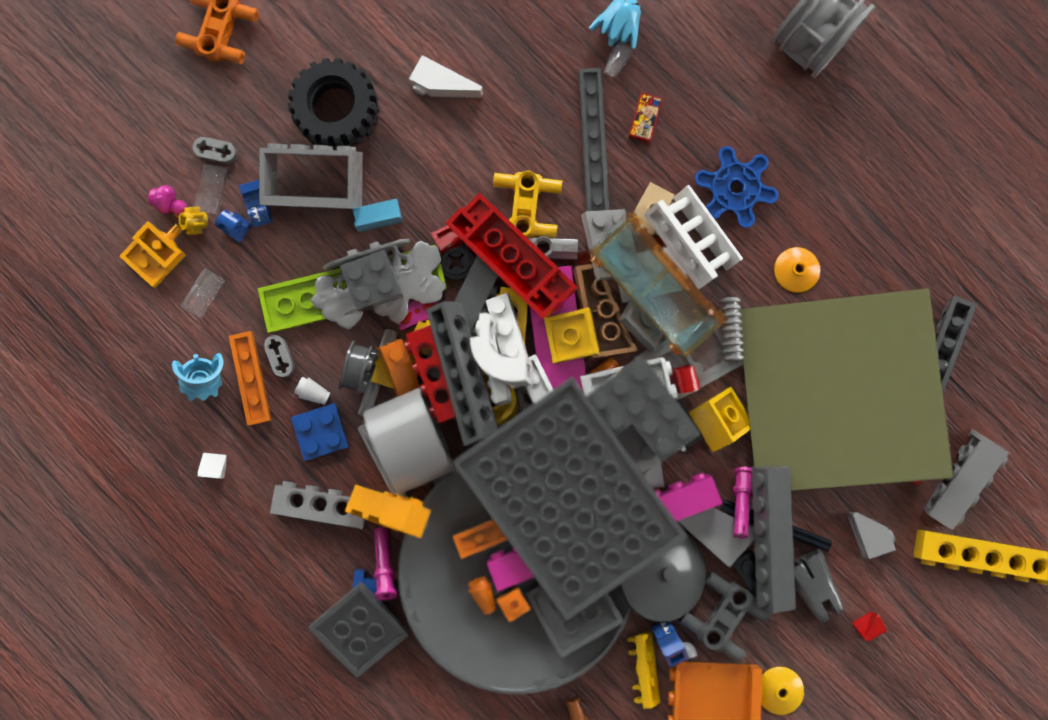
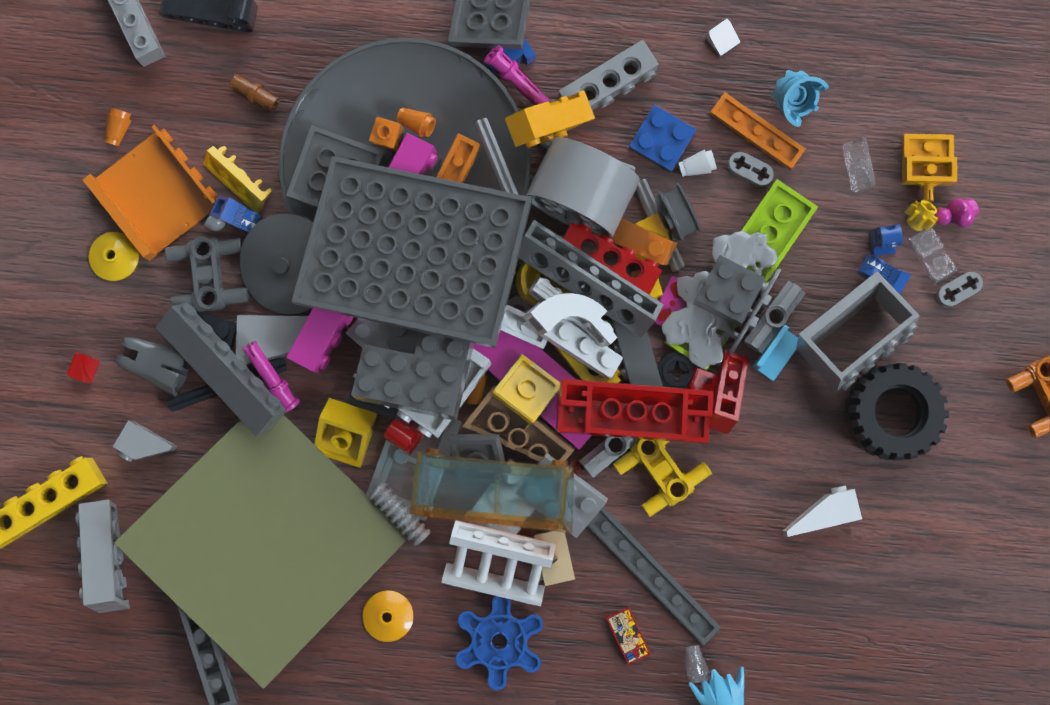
camera: 135 degrees right, 0 degrees up
none -> light grey axle [475,118,518,194]
none -> red slope [709,350,749,434]
none -> light grey piece [743,281,806,354]

